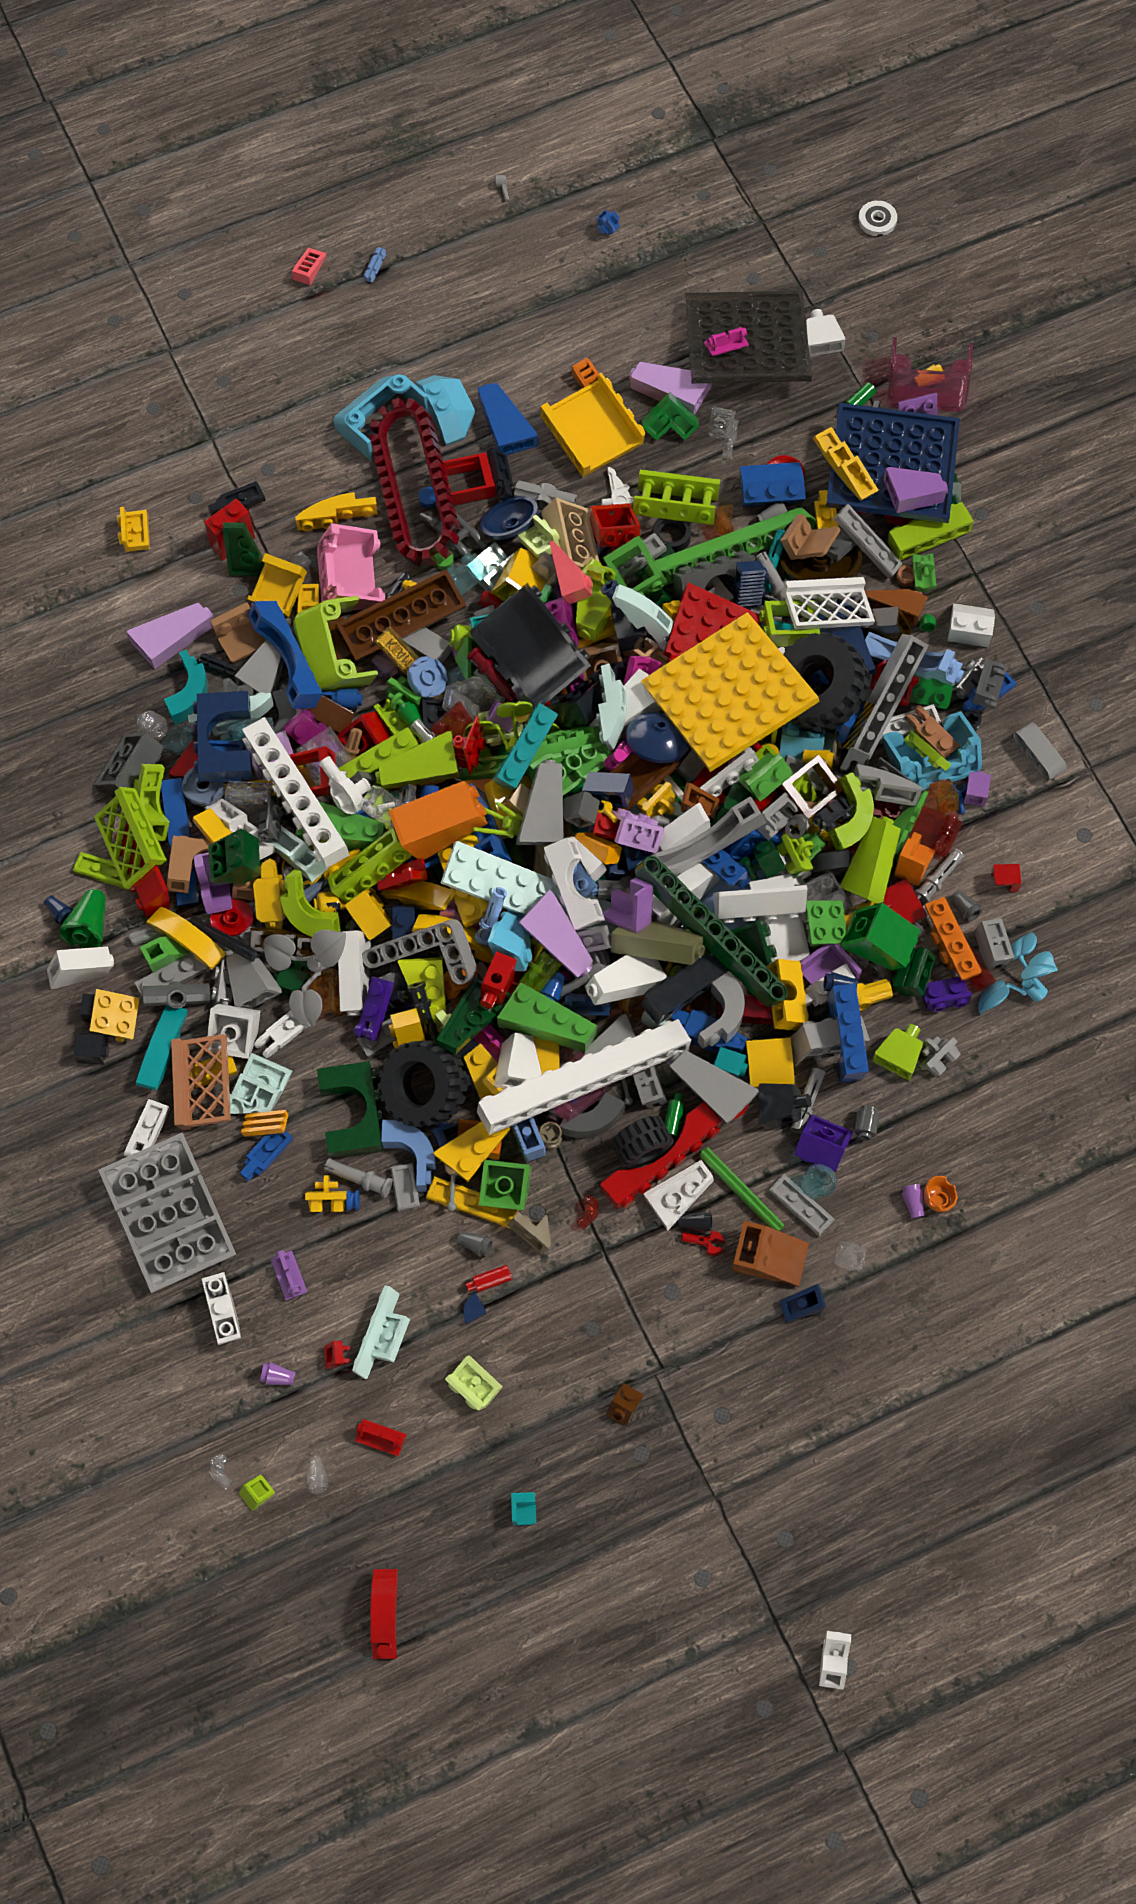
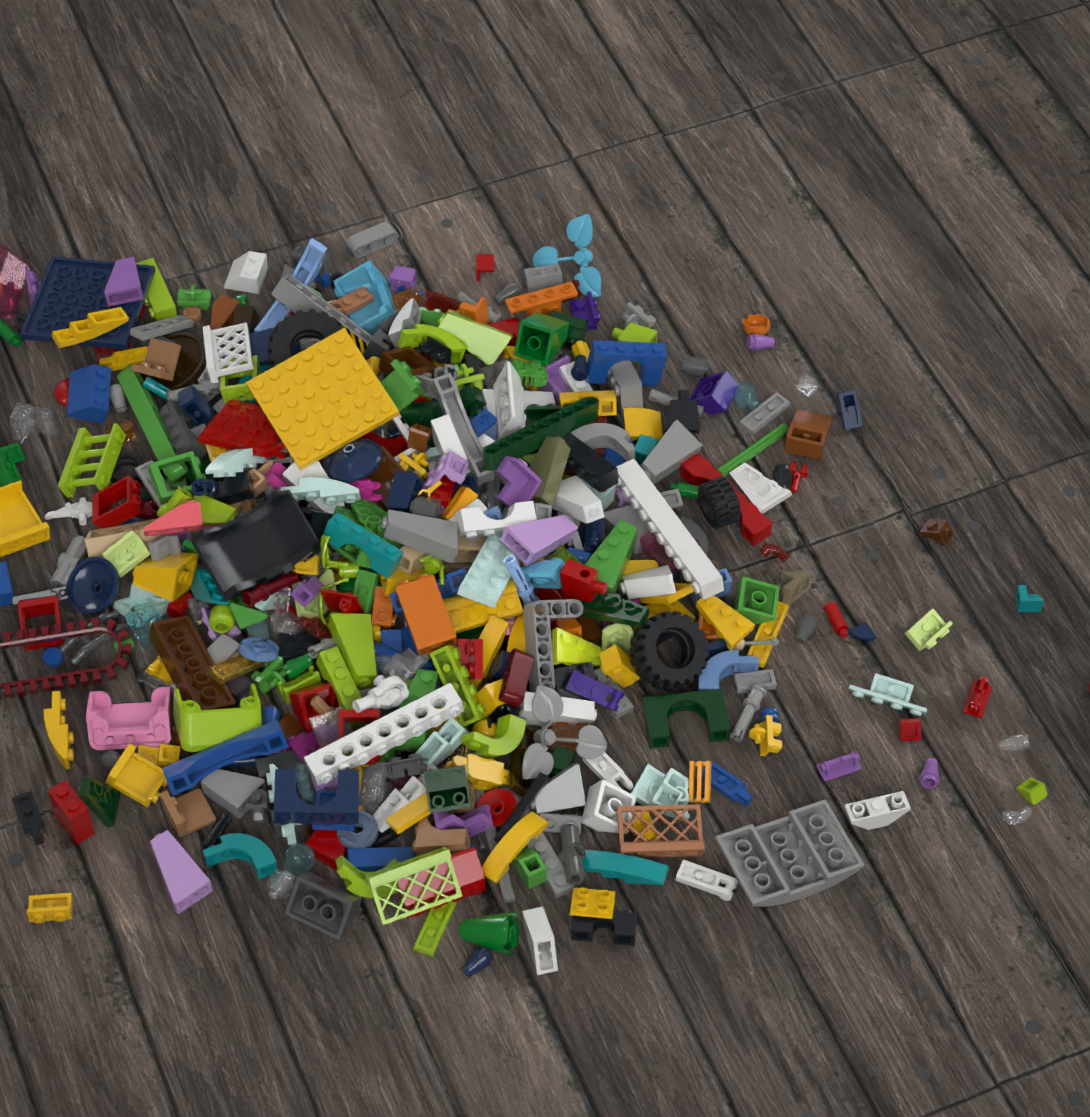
camera: 90 degrees left, 15 degrees down
black pin [406,981,438,1041] -> none
lime hinge [904,730,951,771] -> none
none -> dark red beam [499,648,533,708]

